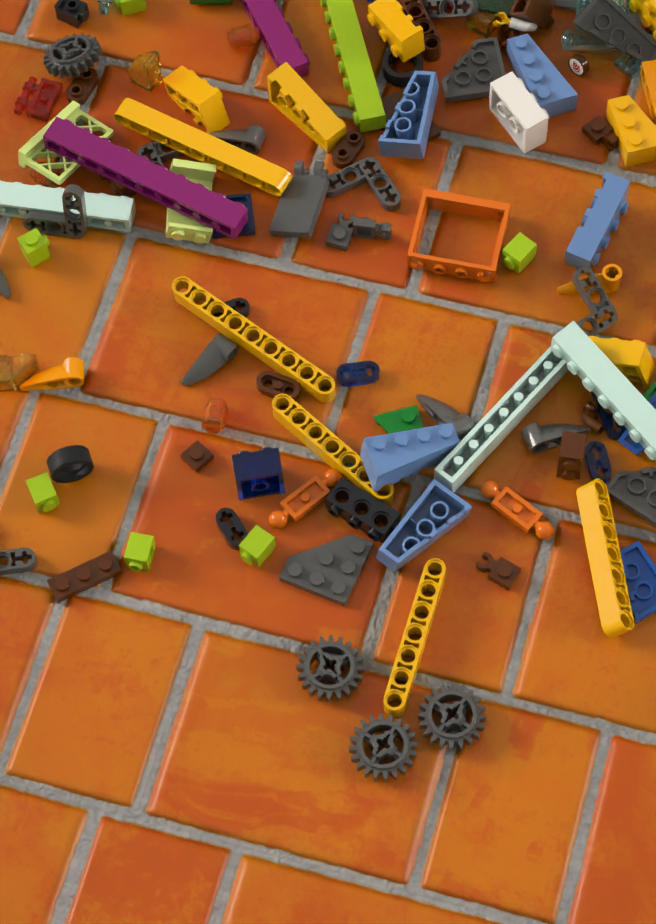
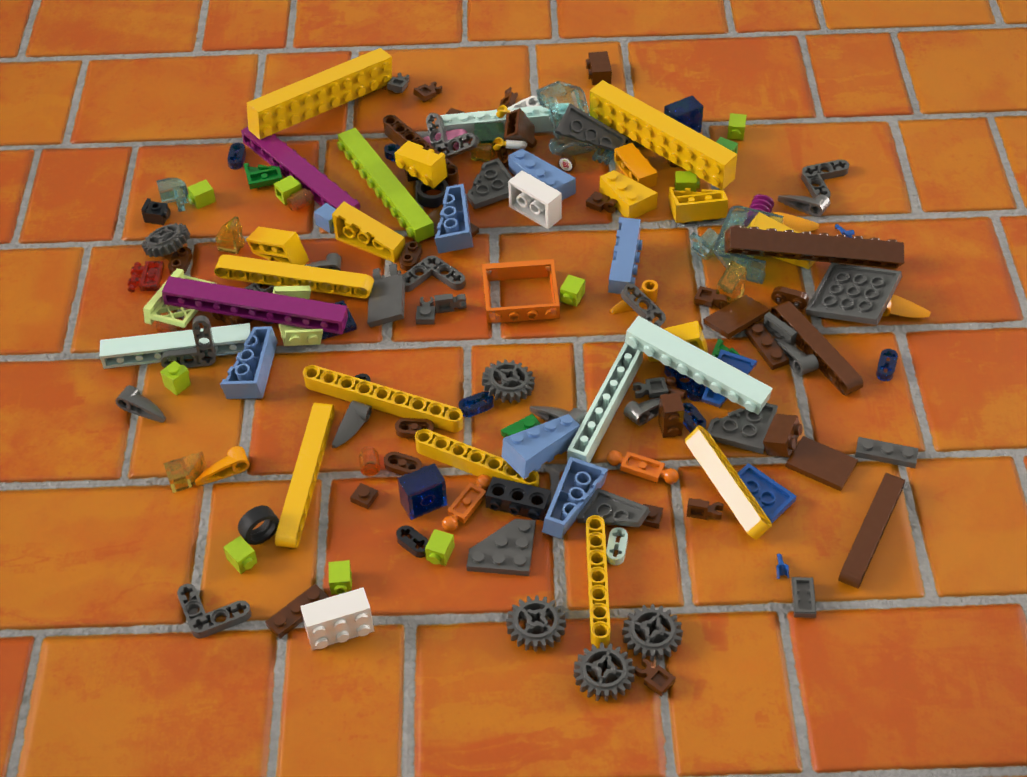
camera: 20 degrees left, 15 degrees down
none -> medium blue wedge [220,326,278,399]
none -> lime brick [274,175,302,205]
none -> yellow beam [275,403,335,548]
none -> white brick [300,587,374,650]
none -> medium blue brick [314,203,336,234]
none -> reddish brown plate [384,452,422,478]
none -> dark grey gear [482,359,535,403]
none -> dark grey wing [576,488,650,527]
none -> light aqua beam [606,527,628,565]
none -> dark grey plate [633,377,668,399]
none -> reddish brown plate [635,658,676,697]
none -> reddish brown plate [686,498,724,520]
none -> blue hand [776,554,789,579]
none -> dark grey plate [791,577,817,618]

